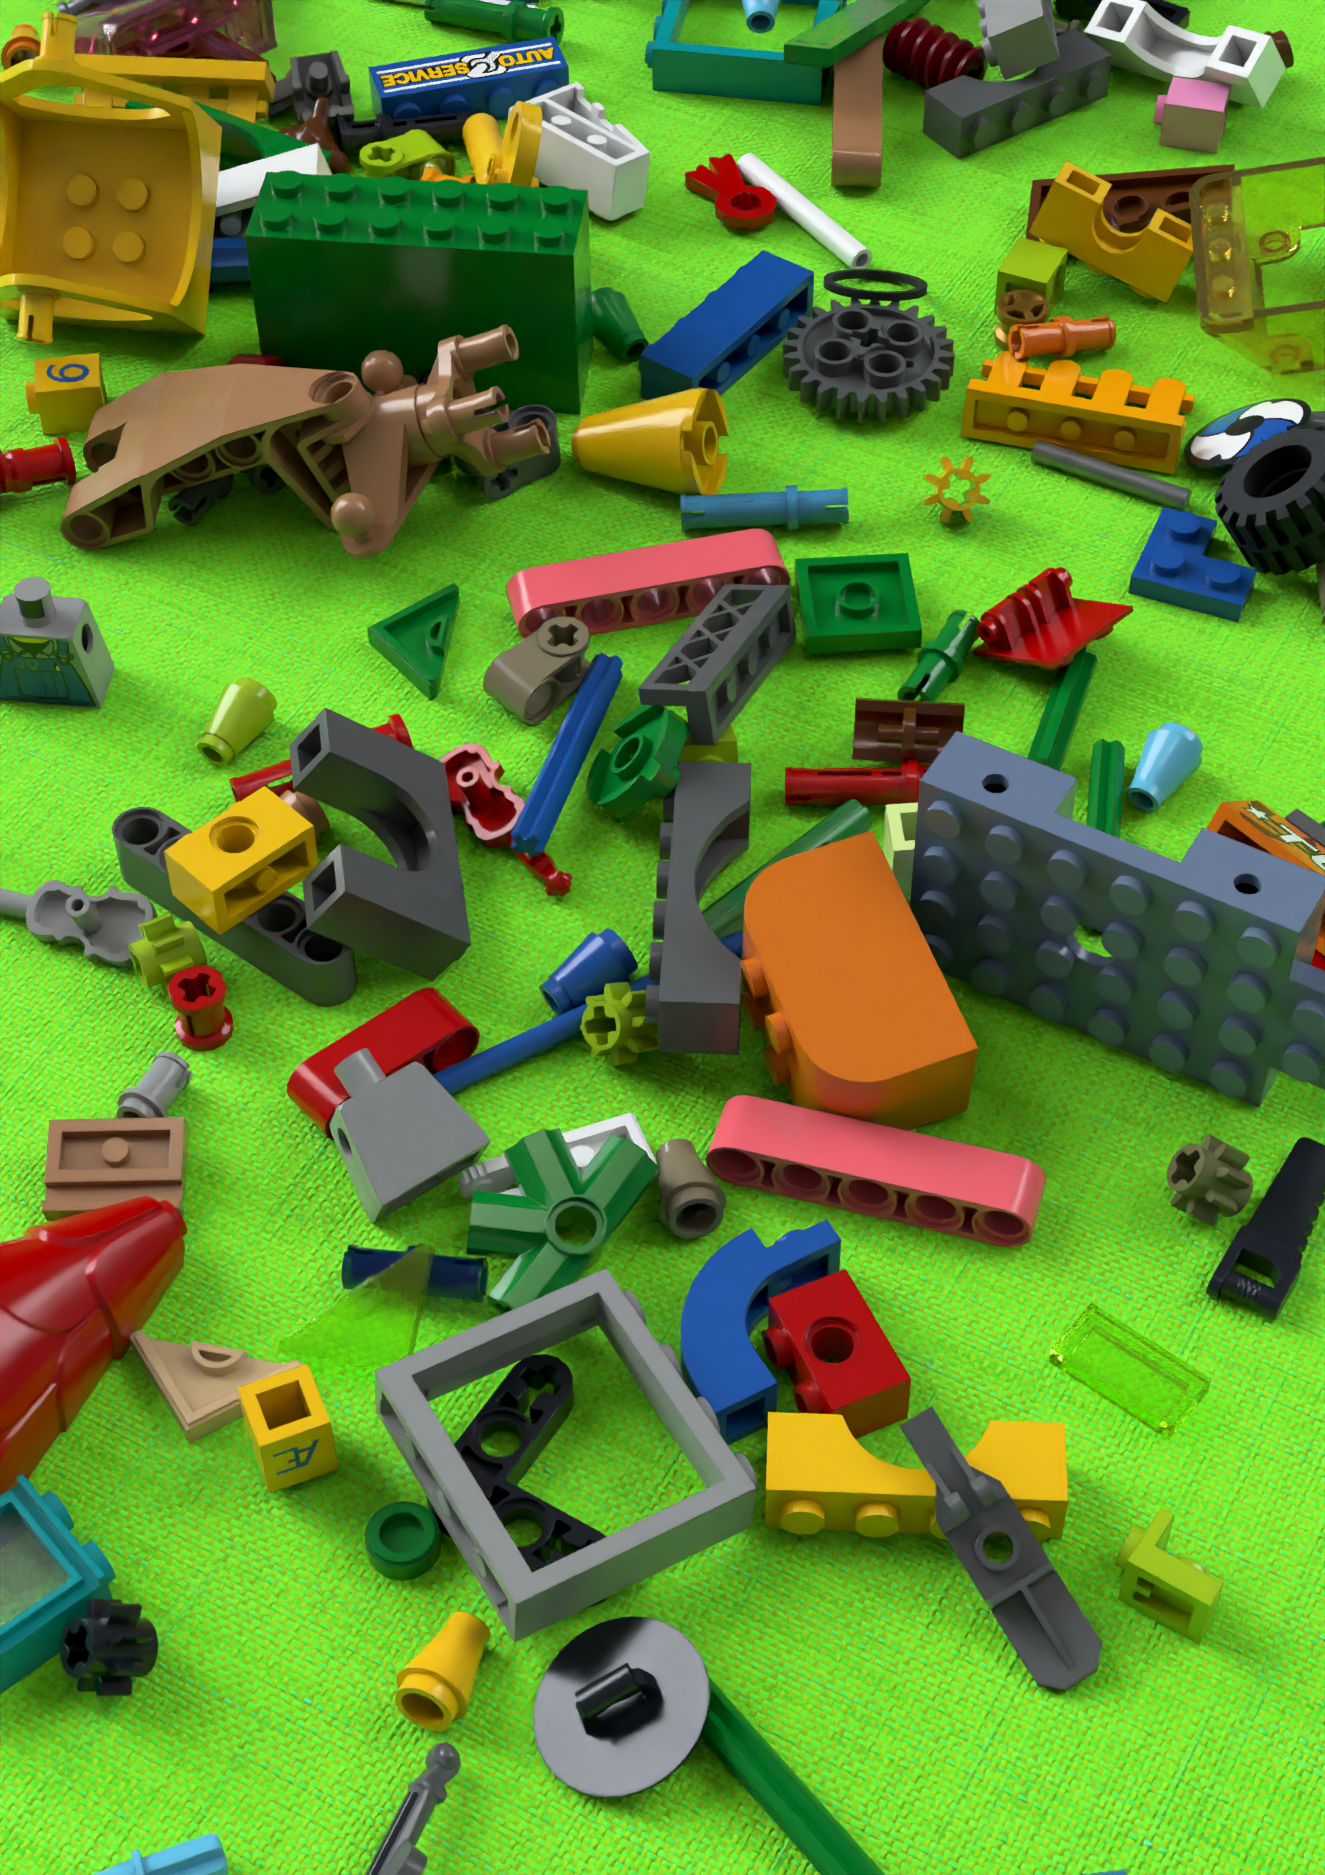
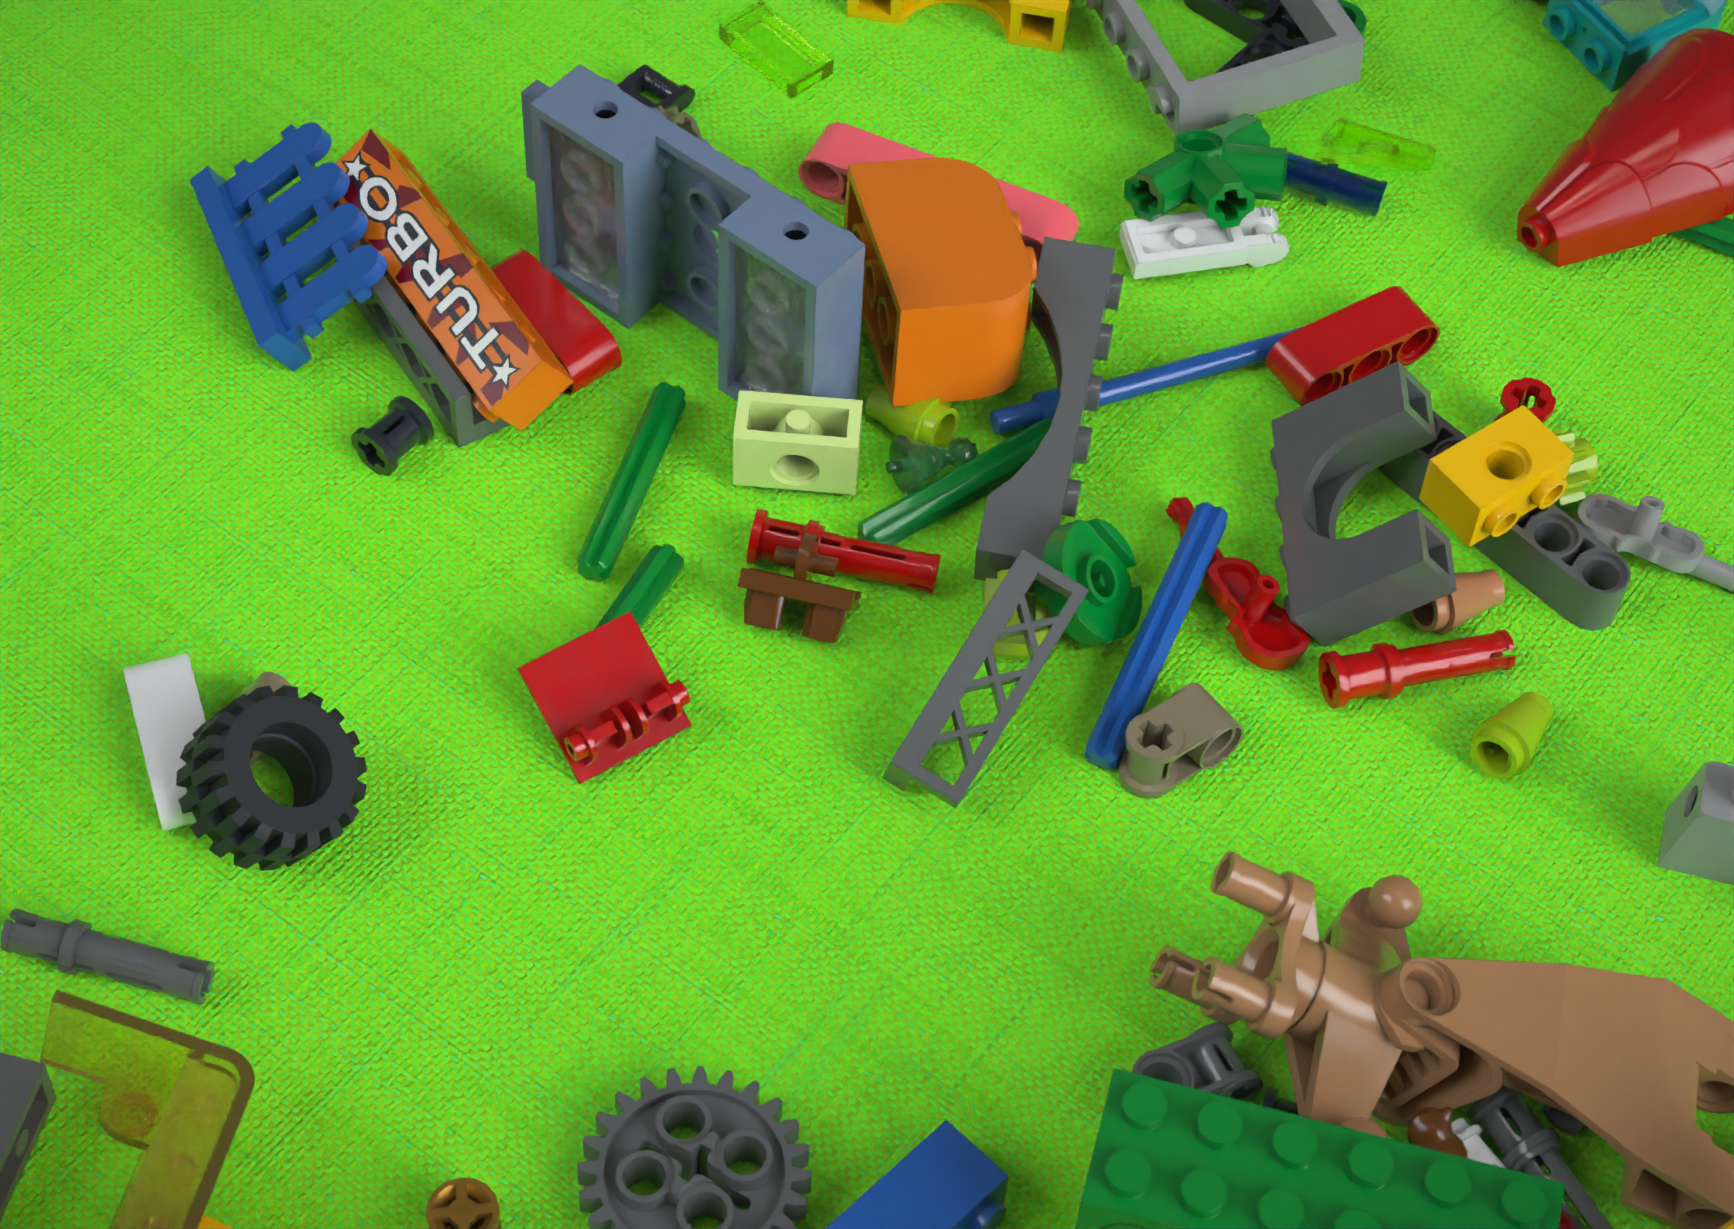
camera: 175 degrees left, 5 degrees up
medium nougat plate [42,1117,189,1221] -> none
light grey pin [117,1051,193,1118] -> none
tan tile [130,1330,303,1444] -> none
yellow brick [237,1363,339,1494] -> none
light grey torso [329,1048,491,1224] -> none
green tile [367,583,460,701] -> none
coral beam [505,529,790,639] -> none
blue cone [539,928,638,1016] -> none
yellow cone [571,387,728,496] -> none
lime gear [580,982,658,1065] -> none
dark tan cone [656,1139,726,1239] -> none
dark azure pin [680,486,849,531] -> none
blue arch [680,1220,841,1445] -> none
red brick [761,1269,911,1439] -> none
green plate [794,553,922,654] -> none
green pin [897,610,980,702] -> none
yellow gear [923,456,991,523] -> none
light orange fence [961,351,1195,474] -> none
orange pin [1008,316,1116,359] -> none
flat silver bar [1031,440,1192,511] -> none
medium azure cone [1126,722,1203,813] -> none
blue plate [1128,507,1257,622] -> none
shield [1184,398,1312,468] -> none

